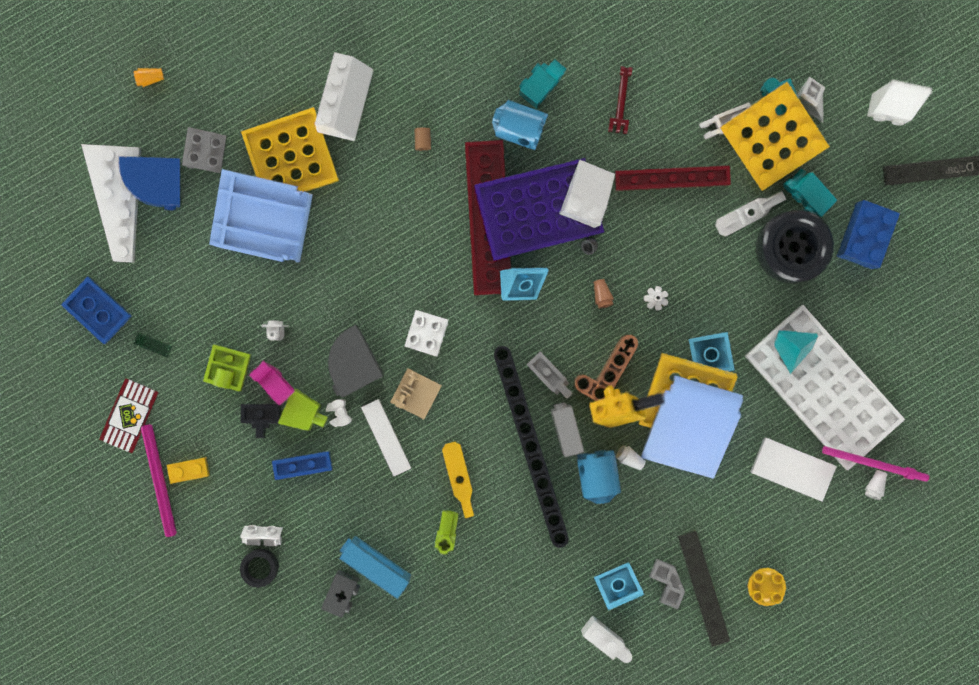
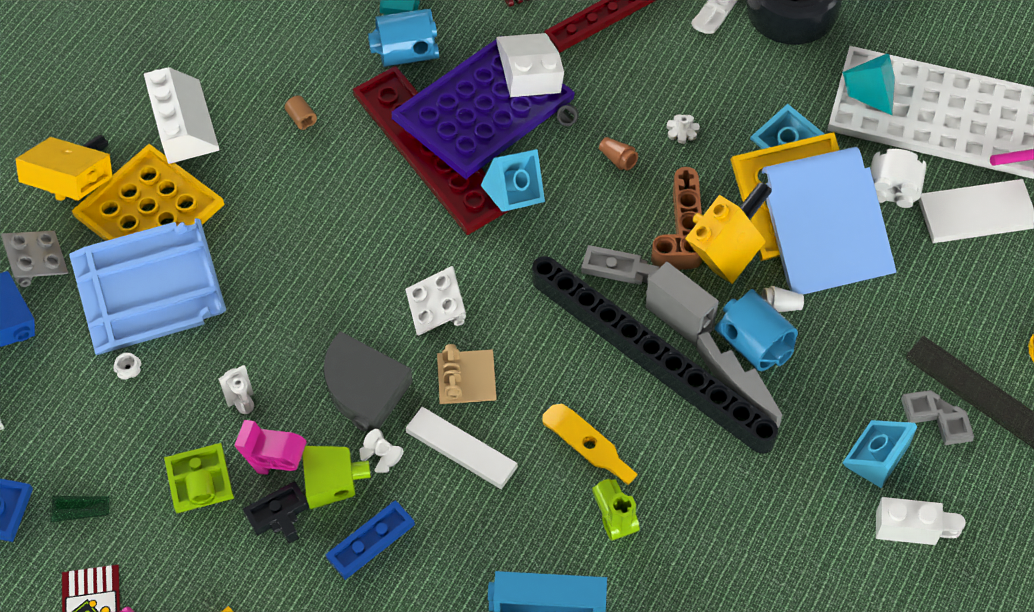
camera: 25 degrees left, 30 degrees down
none -> yellow piece [15,135,112,201]
none -> white plate [114,353,141,380]
none -> light grey slope [696,332,782,428]
none -> white brick [870,149,926,208]

